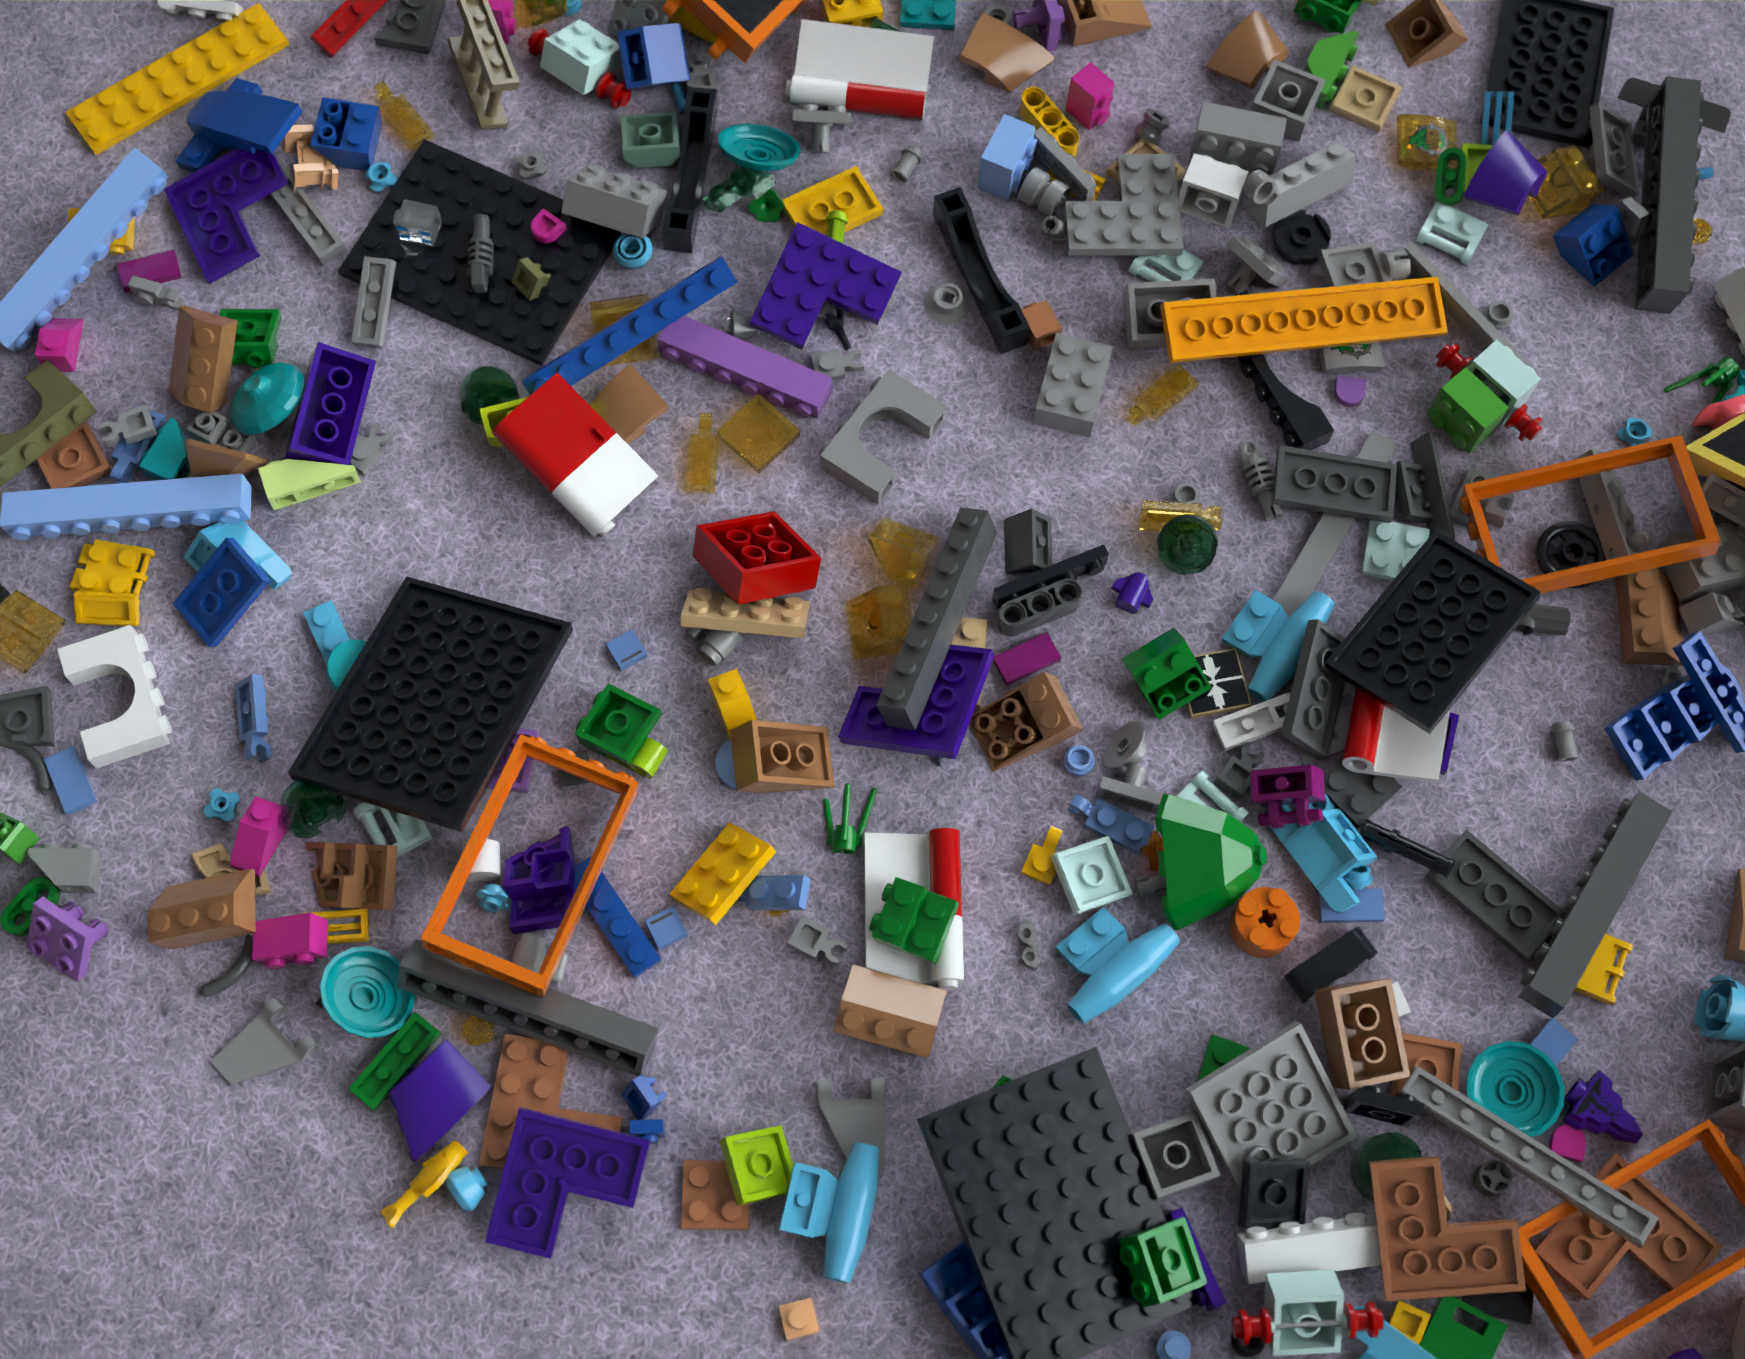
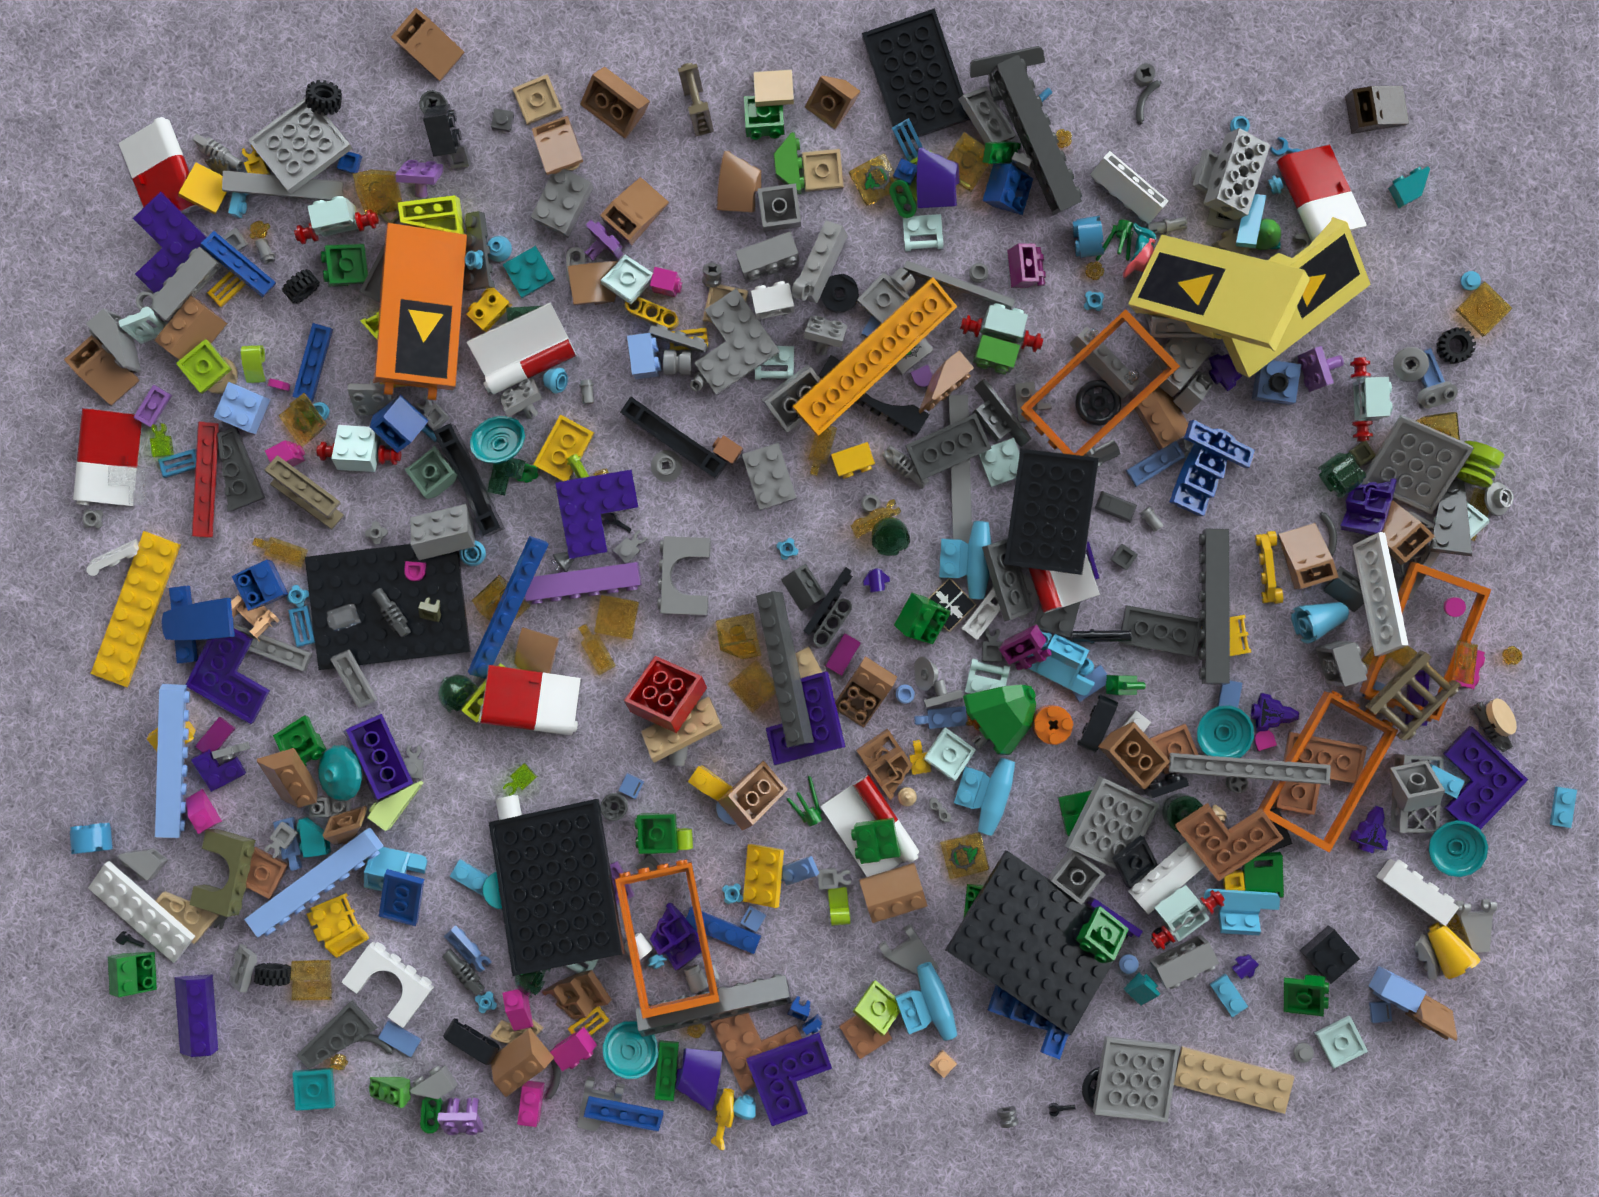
camera: 35 degrees left, 20 degrees up
none -> dark purple plate [191,749,246,792]
none -> dark azure tile [288,606,315,647]
none -> dark grey hinge [442,948,485,996]
none -> black beam [443,1018,500,1065]
none -> white piece [495,795,522,820]
none -> clear neon green plate [503,763,538,796]
none -> dark pink brick [517,1081,545,1127]
none -> medium azure cone [543,368,568,394]
none -> blue plate [584,1096,663,1132]
none -> dark grey wheel [600,793,628,821]
none -> light aqua plate [601,254,653,304]
none -> medium azure plate [722,883,743,904]
none -> medium azure plate [776,538,799,560]
none -> lime panel [828,887,850,926]
none -> yellow brick [831,442,875,479]
none -> medium nougat slope [856,729,912,800]
none -> blue tile [893,158,917,185]
none -> tan plate [898,787,917,807]
none -> medium nougat slope [919,350,974,414]
none -> clear yellow slope [940,832,990,879]
none -> green plate [982,141,1021,164]
none -> magenta brick [1007,243,1046,288]
none -> dark azure brick [1072,215,1104,258]
none -> clear yellow plate [1085,261,1104,280]
none -> dark grey tile [1095,491,1137,523]
none -> green brick [1106,675,1146,695]
none -> dark grey plate [1110,544,1138,570]
none -> medium blue tile [1126,441,1186,487]
none -> yellow plate [1255,531,1283,604]

